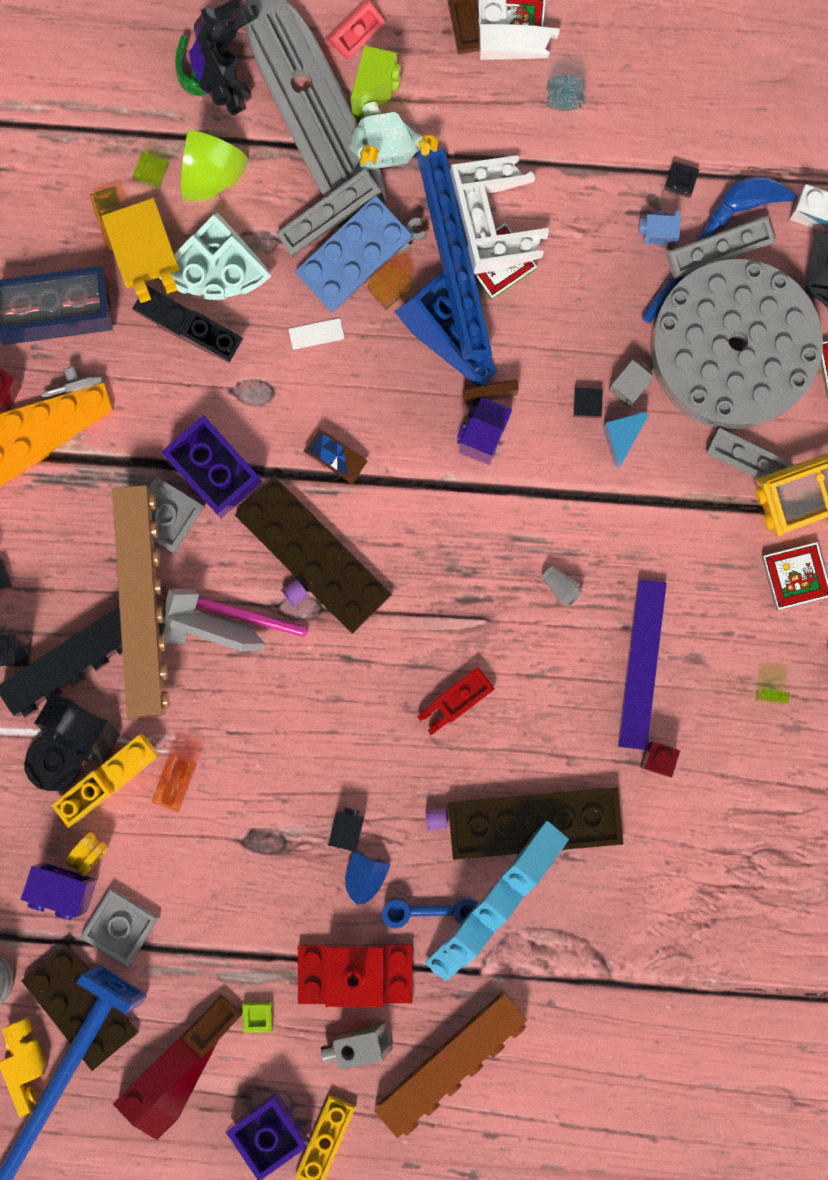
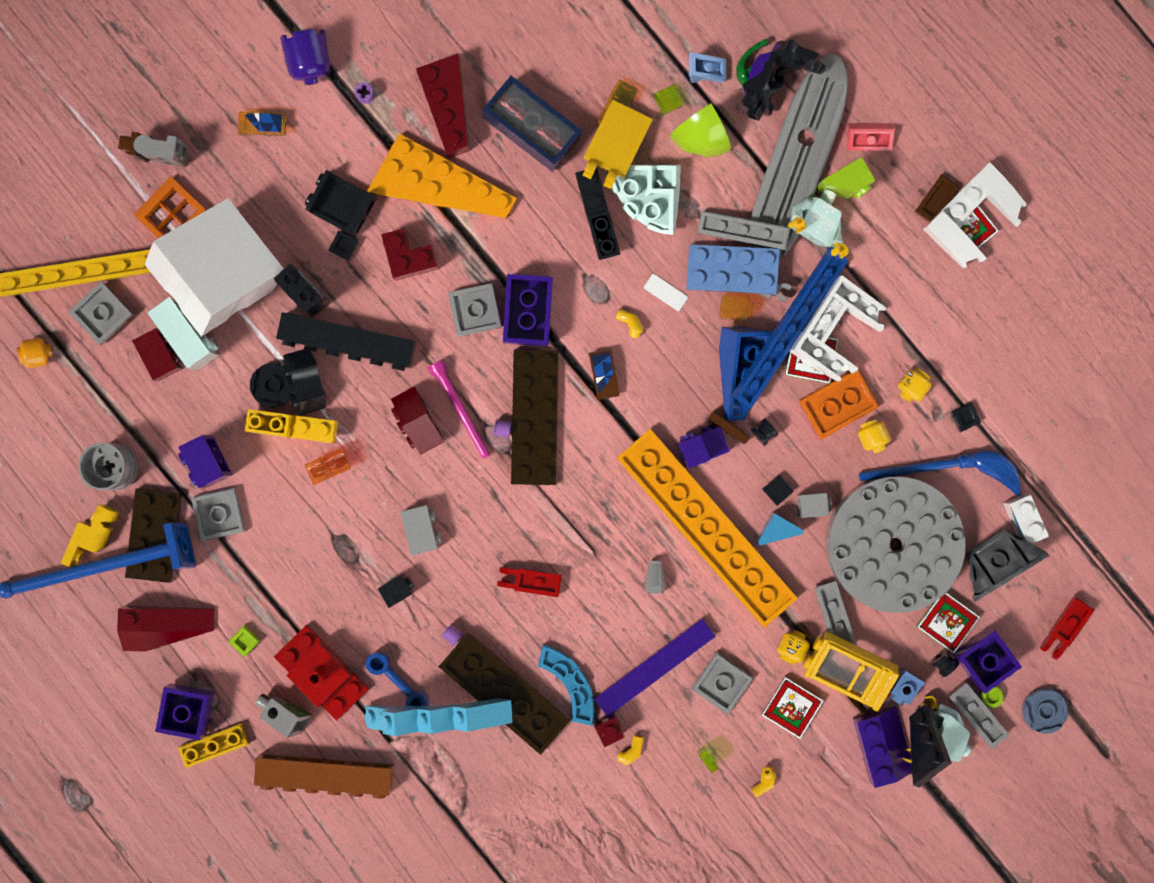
camera: 40 degrees right, 5 degrees up
light grey piece [41,366,103,397] -> none
yellow wheel [65,832,109,877] -> none
medium nougat brick [112,485,170,718] -> none
light grey piece [160,589,265,651] -> none
reddish brown tile [181,995,242,1058] -> none
blue brick [345,852,390,905] -> none
clear light blue wheel [547,75,586,111] -> none
medium blue brick [638,211,681,246] -> none
light grey tile [665,216,776,279] -> none
none -> dark red brick [381,229,439,281]
none -> dark red brick [391,386,444,455]
none -> light grey brick [400,505,442,556]
none -> dark azure tile [538,644,594,726]
none -> yellow arm [616,309,643,338]
none -> light orange plate [616,429,798,628]
none -> yellow arm [617,735,644,765]
none -> light blue slope [689,53,726,83]
none -> light grey tile [691,652,753,714]
none -> black wheel [750,418,778,446]
none -> yellow head [777,630,810,665]
none -> orange tile [798,370,879,440]
none -> yellow head [858,419,891,454]
none -> yellow head [897,368,932,403]

